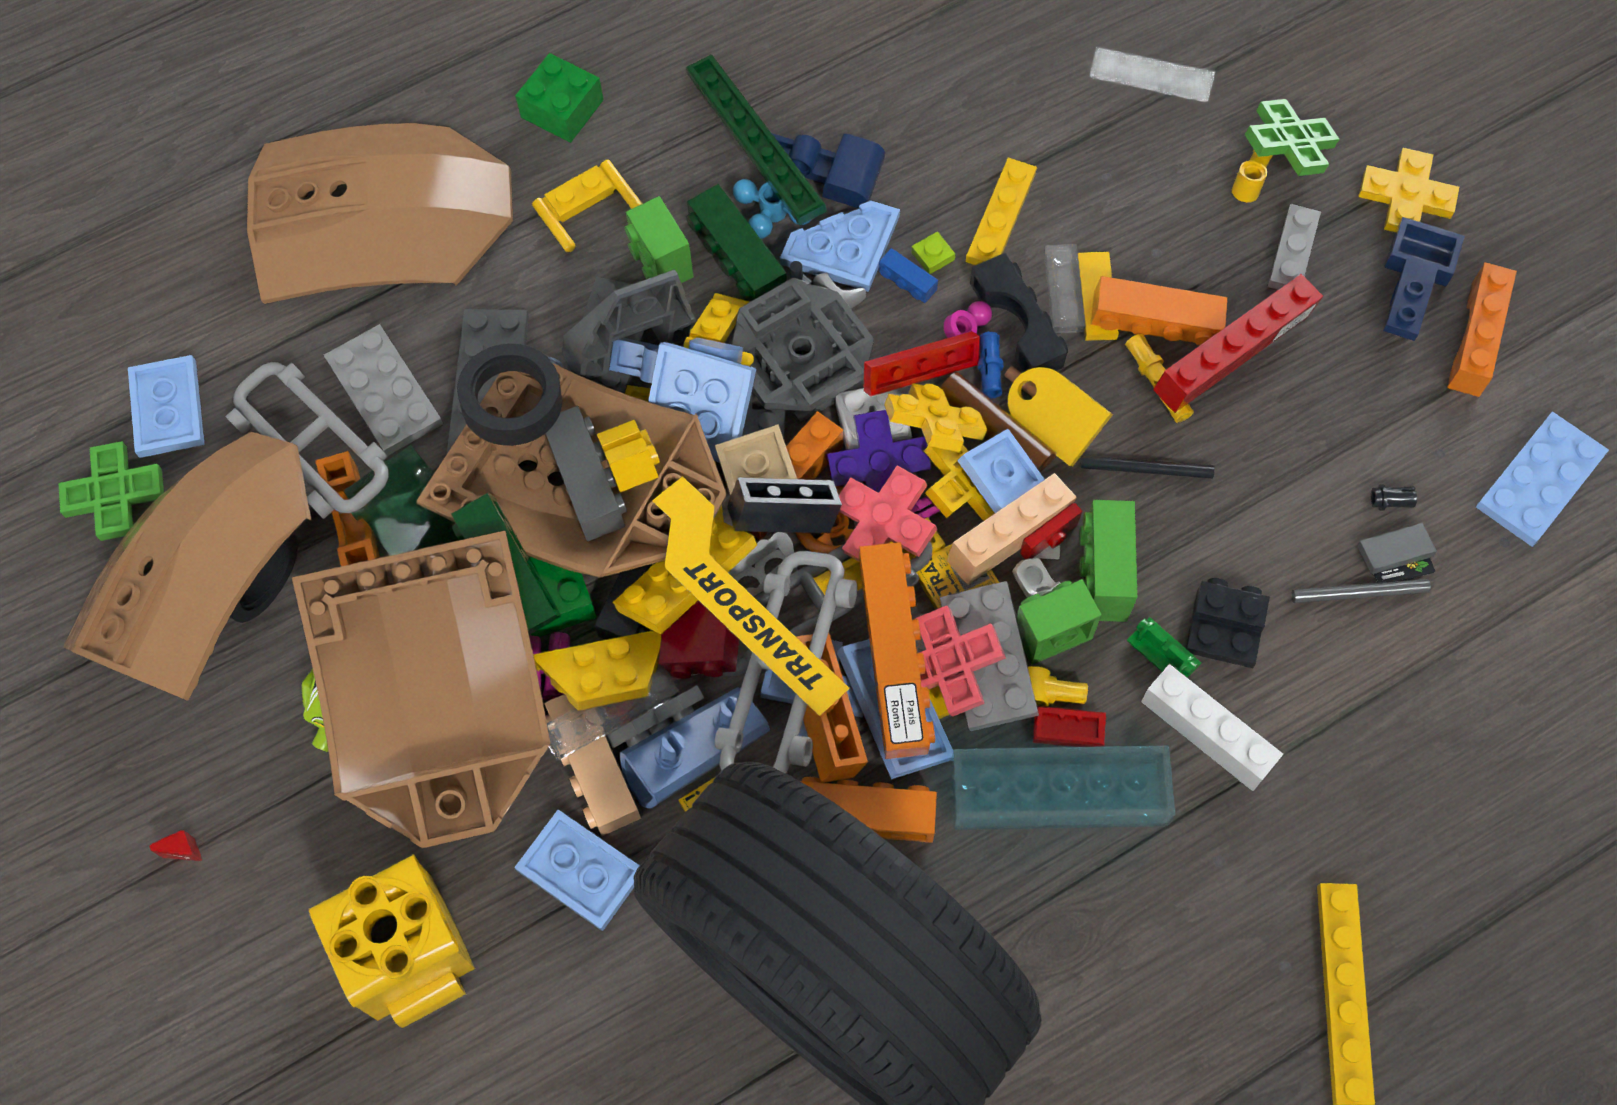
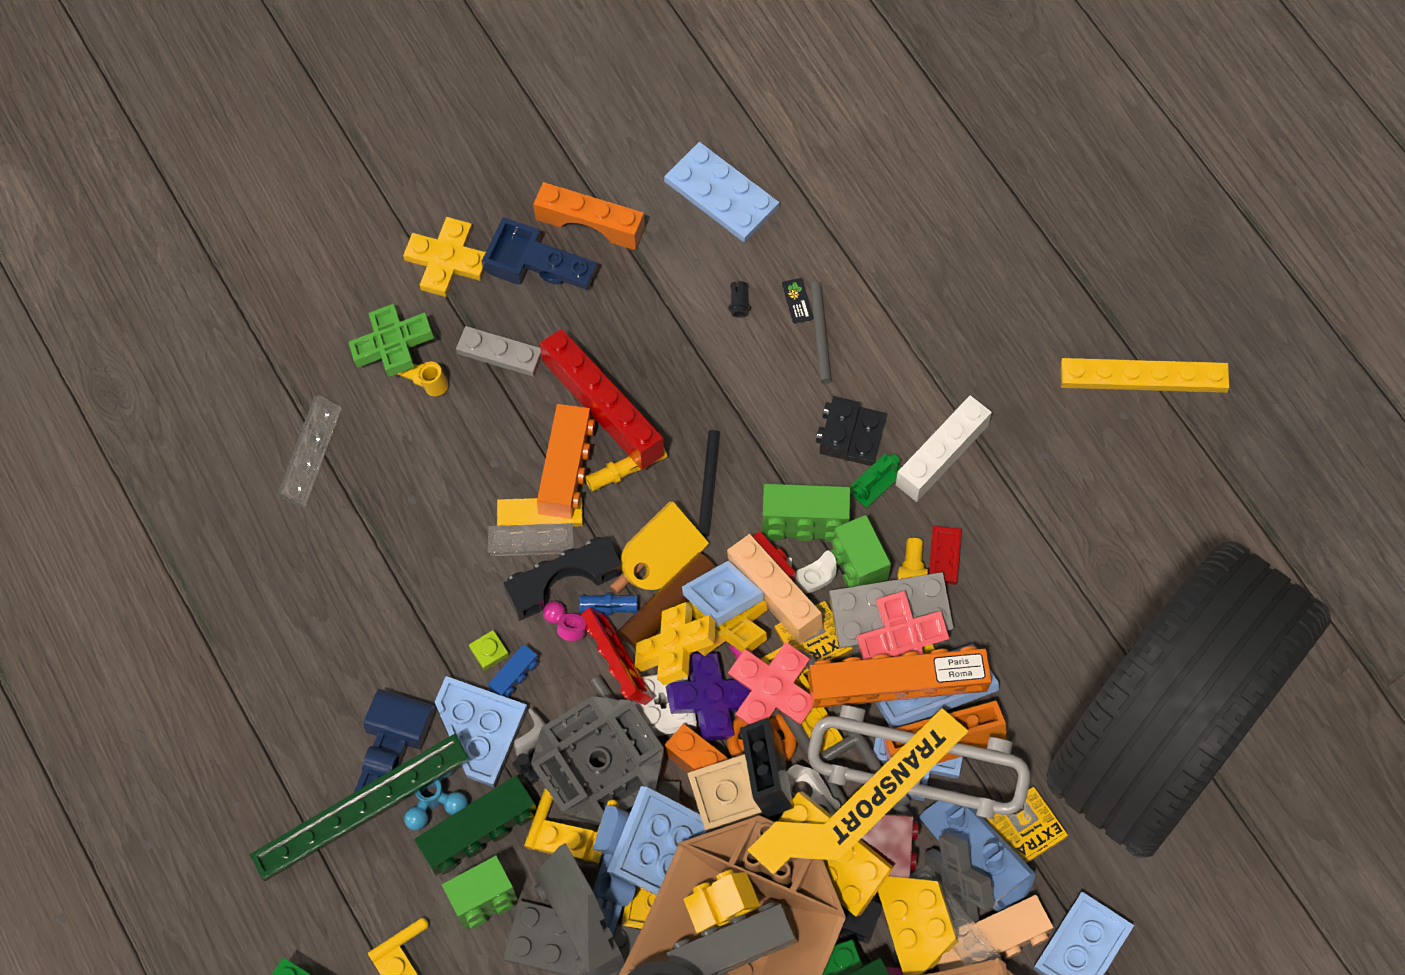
camera: 90 degrees left, 0 degrees up
orange brick [800,777,937,843] -> none
clear light blue brick [951,745,1175,830] -> none
yellow plate [966,158,1037,265] -> none
tile [1357,523,1437,575] -> none

